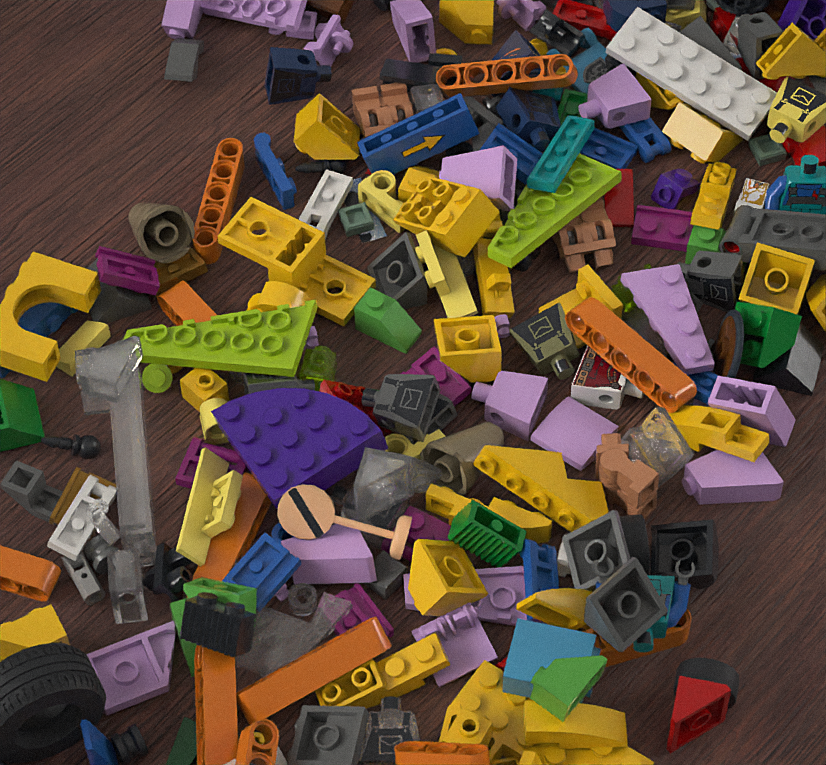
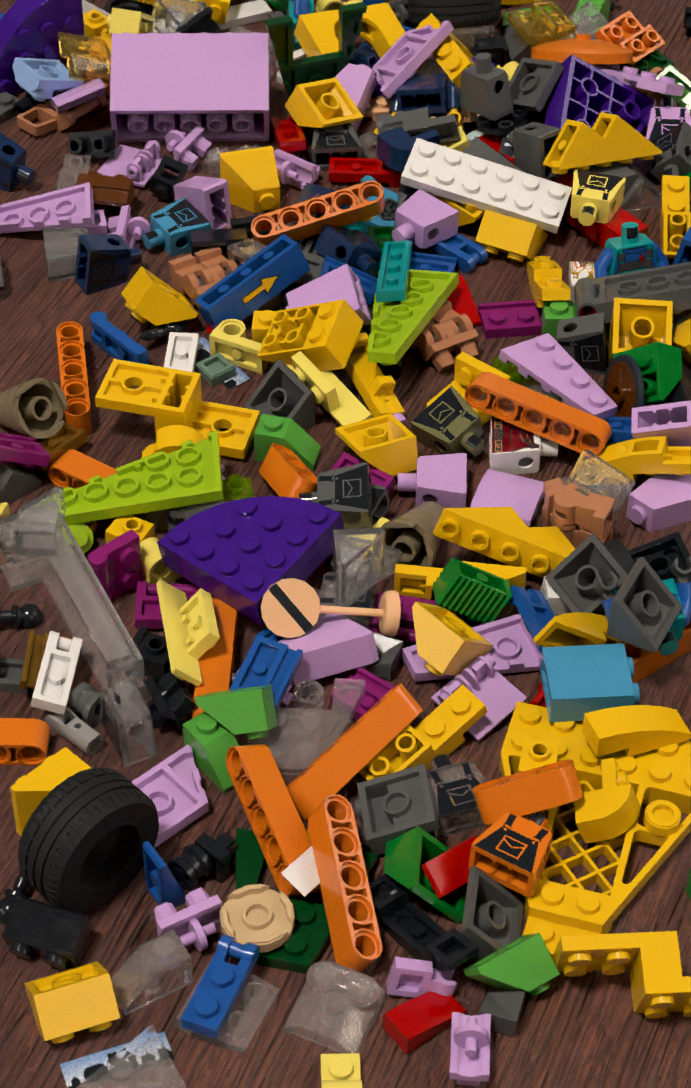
camera: 20 degrees left, 10 degrees down
clear arm [86,499,122,545] -> none
black brick [180,592,257,657] -> none
black hips [530,9,586,57] -> none
bright green slope [530,655,608,722] -> none
dark purple bracket [651,169,700,210] -> none
sand green tile [748,134,787,166] -> none
none -> clear torso [43,228,88,283]
none -> magenta plate [88,529,143,610]
none -> black brick [127,626,171,680]
none -> dark azure torso [142,197,212,256]
none -> black tile [194,832,236,883]
none -> orange beam [258,443,317,498]

